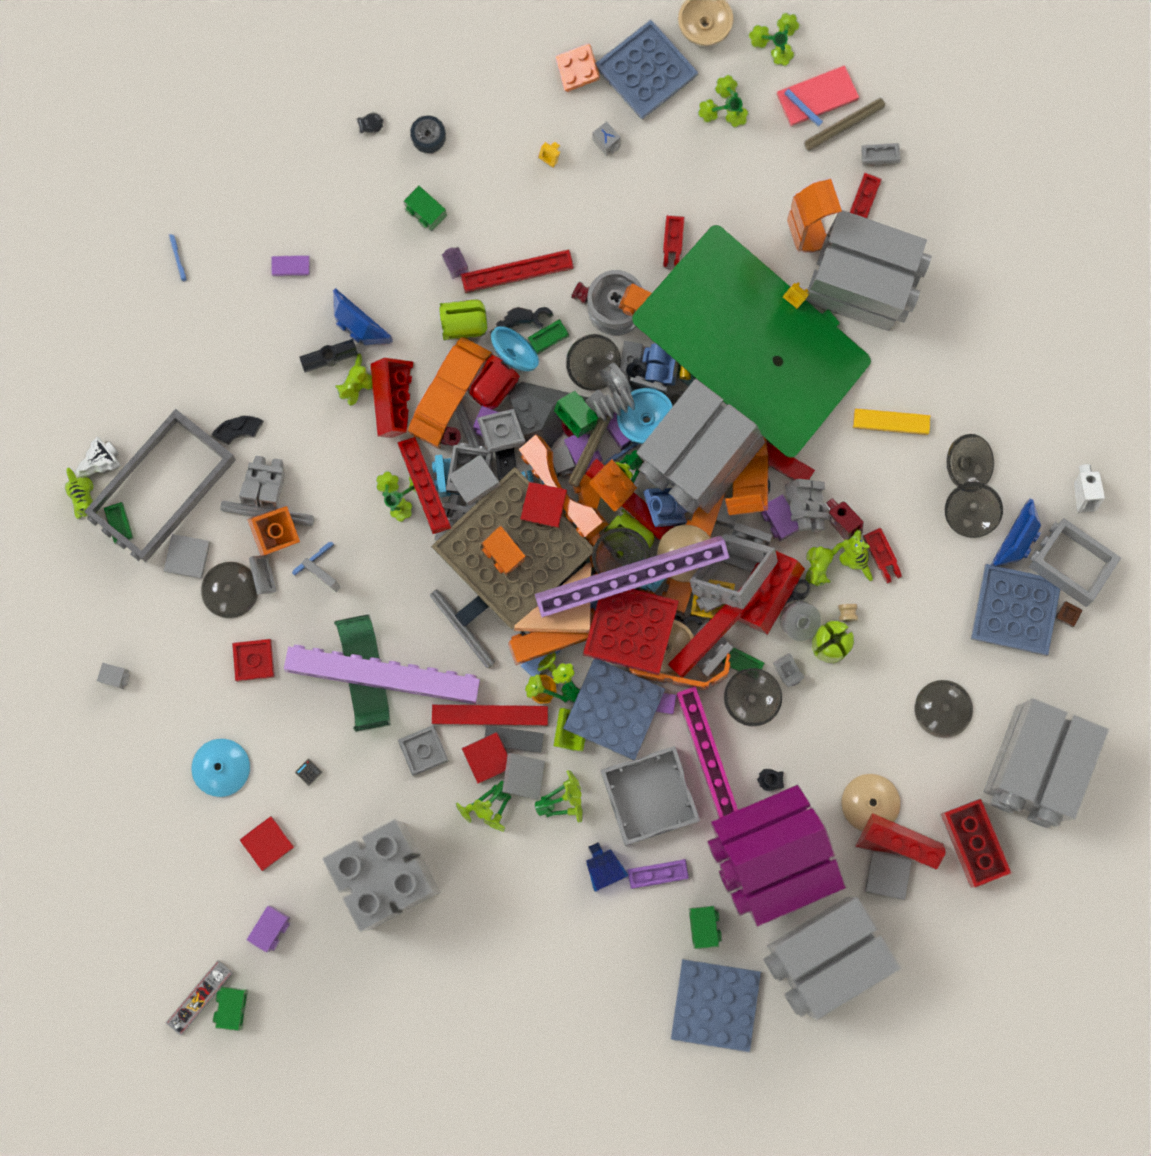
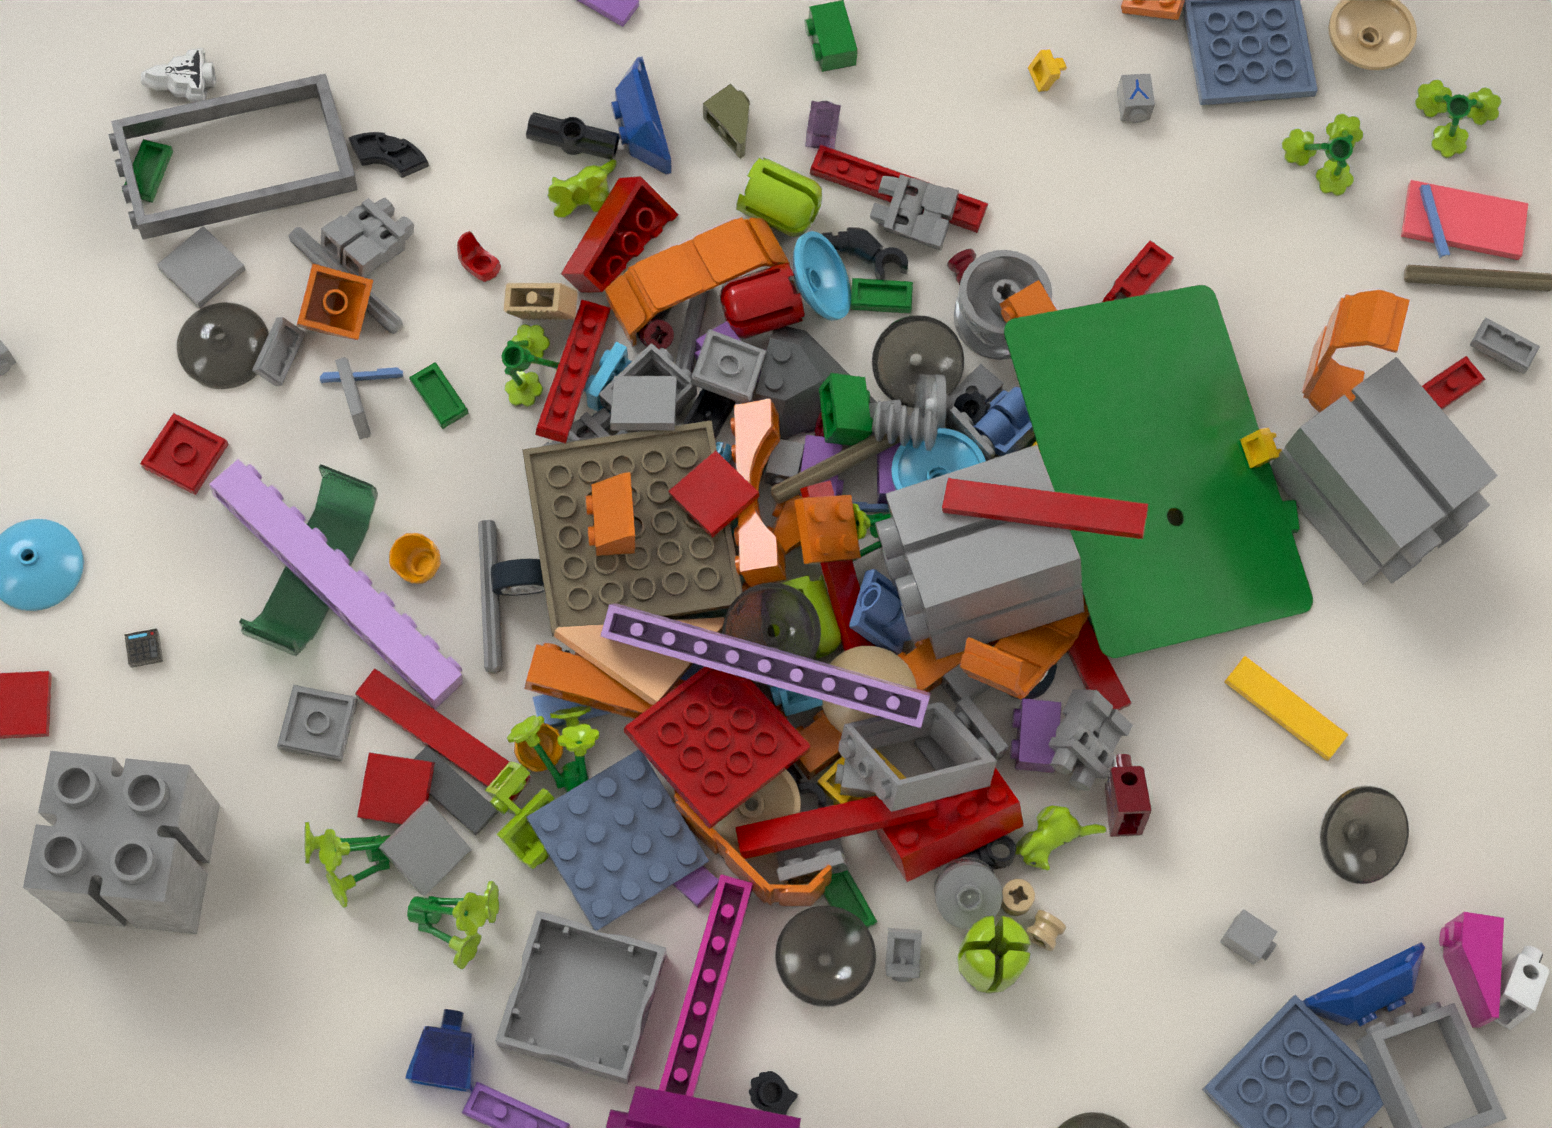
camera: 25 degrees right, 10 degrees down
lime animal [65,467,98,519] -> none
lime animal [839,530,873,581] -> none
red hinge [863,527,902,584] -> none
clear smoke dish [944,482,1003,538] -> none
none -> light orange hair [389,533,441,584]
none -> green tile [409,362,469,429]
none -> red hair [457,231,501,282]
none -> lime bracket [485,761,530,815]
none -> tan brick [503,283,578,320]
none -> olive slope [703,83,750,159]
none -> light grey hips [870,174,959,250]
none -> red tile [942,478,1148,539]
none -> tan wheel [1001,879,1035,917]
none -> light grey brick [1220,909,1277,965]
none -> dark pink slope [1439,912,1504,1028]

